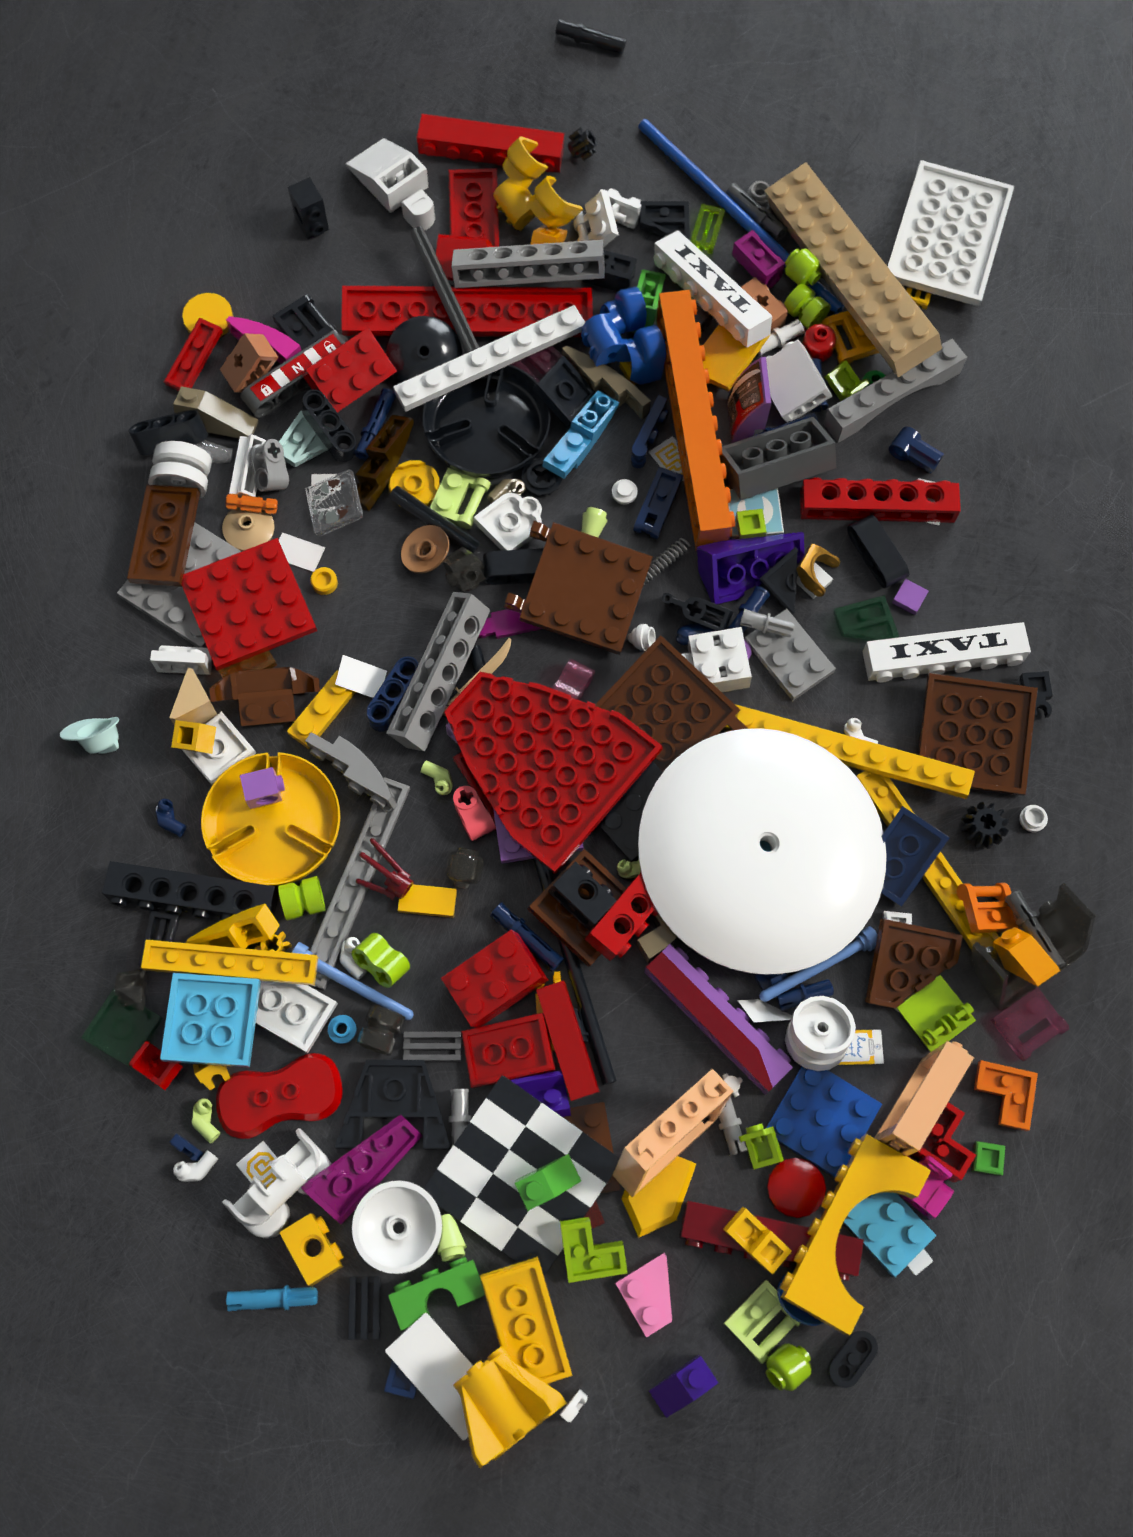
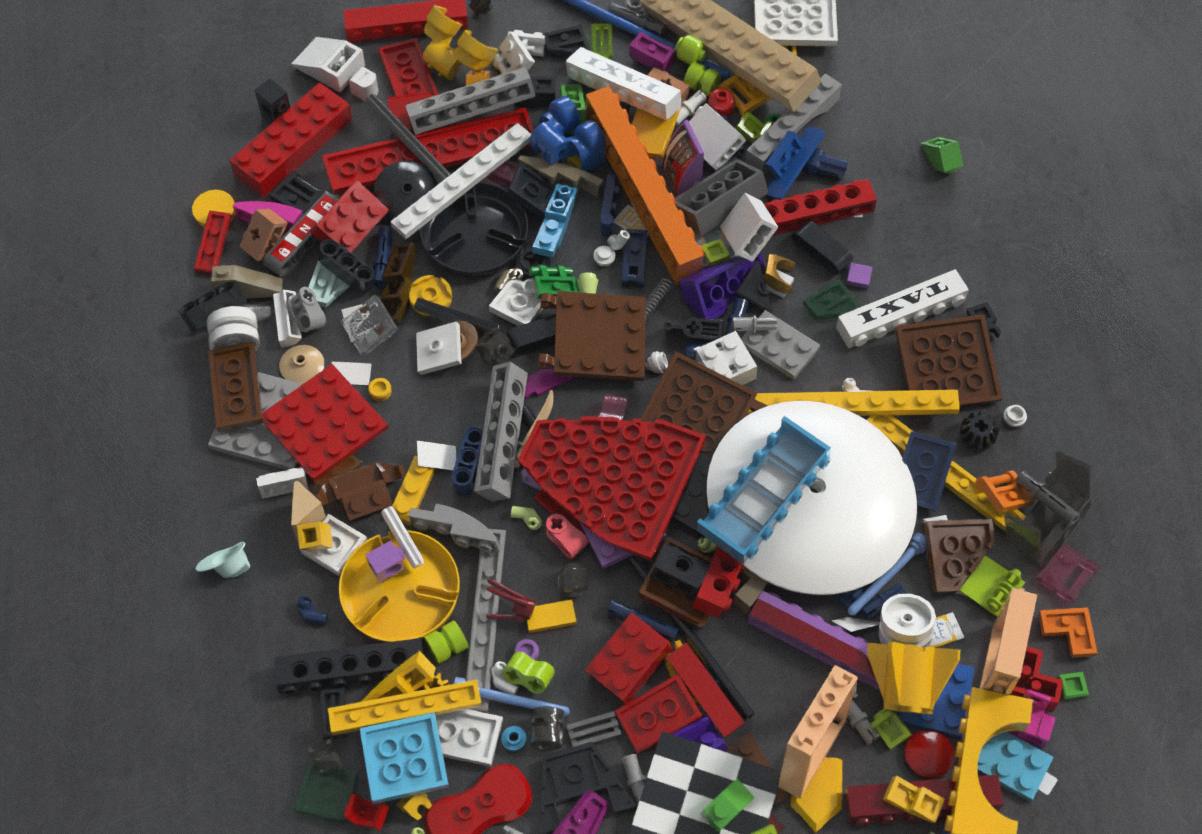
camera: 15 degrees left, 10 degrees down
orange axle [226,494,278,514] -> none
yellowish green plate [430,468,491,529] -> none
light orange slope [993,927,1060,987] -> none
none -> red brick [229,83,353,198]
none -> white axle [382,506,424,569]
none -> white plate [416,322,461,375]
none -> medium lavender tile [514,639,539,661]
none -> green plate [529,265,579,299]
none -> white arm [607,230,630,250]
none -> window [697,416,831,565]
none -> white brick [720,193,778,262]
none -> blue bracket [766,126,825,200]
none -> yellow brick [867,641,961,715]
none -> bright green slope [921,137,963,174]

